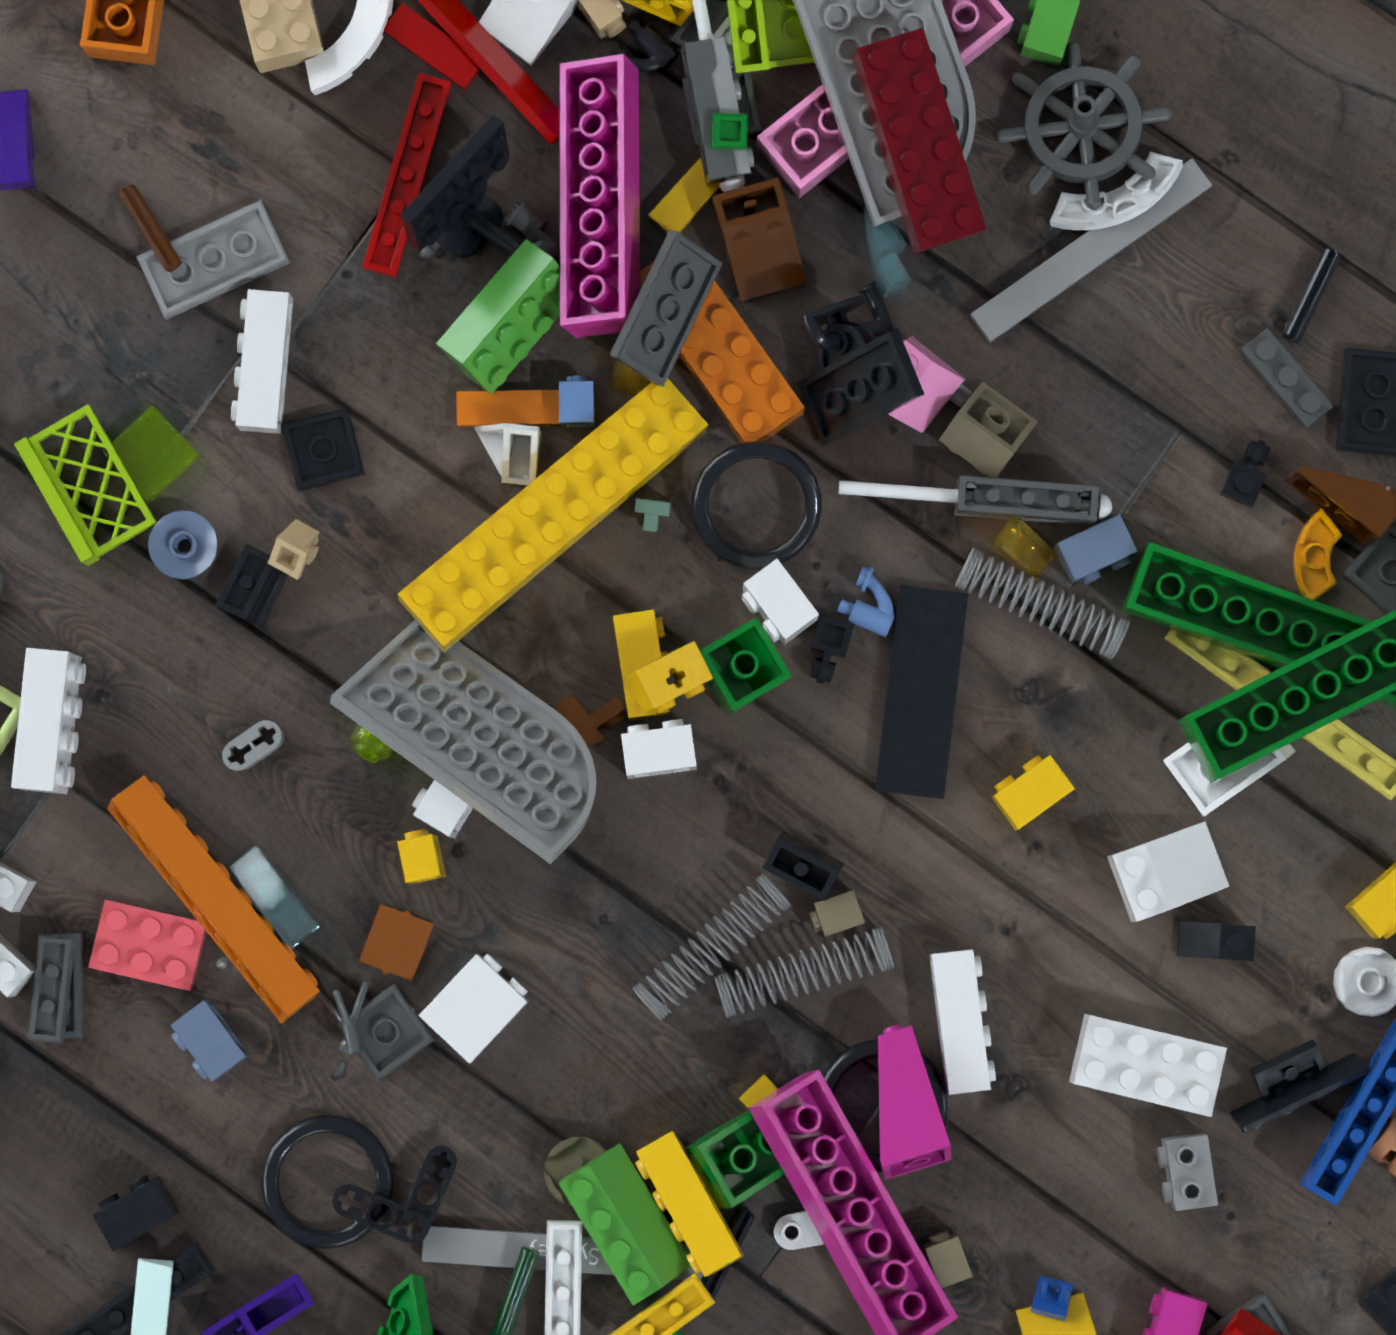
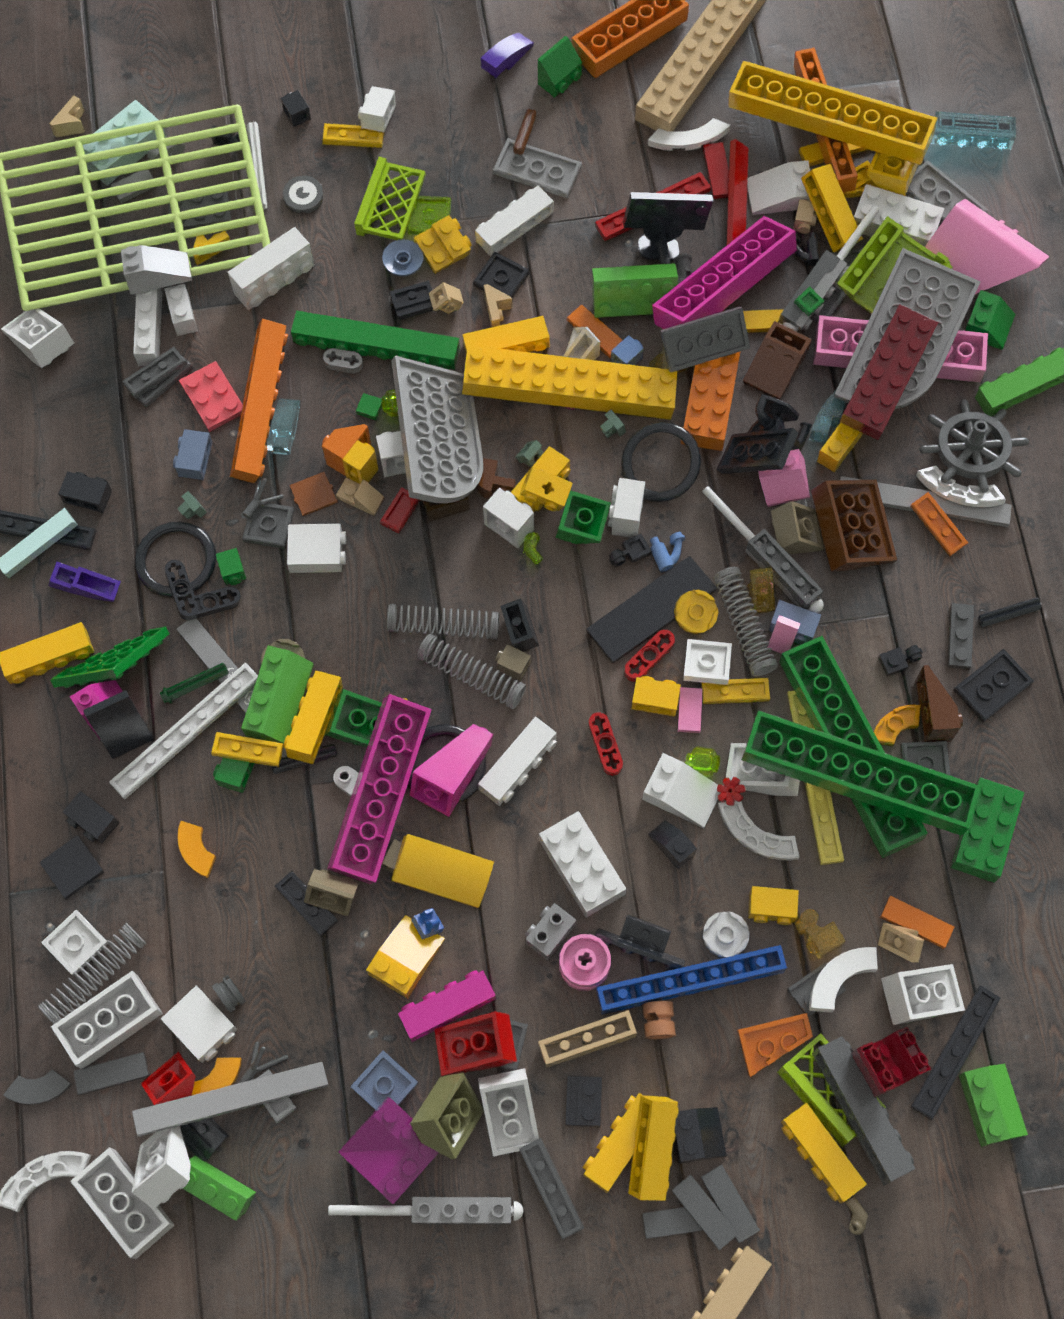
camera: 45 degrees right, 15 degrees down
none -> sand green tile [177,491,207,519]
none -> green brick [216,548,246,585]
none -> green brick [291,310,460,370]
none -> orange slope [322,424,371,476]
none -> tan slope [336,478,384,516]
none -> green tile [356,393,384,420]
none -> red tile [380,487,420,534]
none -> yellow slope [391,834,494,908]
none -> yellow plate [413,215,472,274]
none -> yellow brick [462,316,550,354]
none -> tan slope [484,284,512,327]
none -> sand green tile [515,440,544,468]
none -> clear neon green arm [523,532,543,565]
none -> green slope [538,36,582,98]
none -> tan brick [538,1010,637,1068]
none -> bright pink wheel [559,934,611,991]
none -> red beam [588,712,623,776]
none -> red beam [624,630,675,682]
none -> yellow tile [674,590,718,634]
none -> bright pink tile [678,687,702,733]
none -> white plate [683,639,732,685]
none -> clear neon green head [685,746,720,777]
none -> yellow tile [701,678,770,704]
none -> red plant [717,777,745,806]
none -> white tile [718,800,800,860]
none -> bright pink tile [767,615,800,654]
none -> reddish brown slope [811,479,897,572]
none -> yellow brick [817,423,863,473]
none -> orange tile [910,492,968,556]

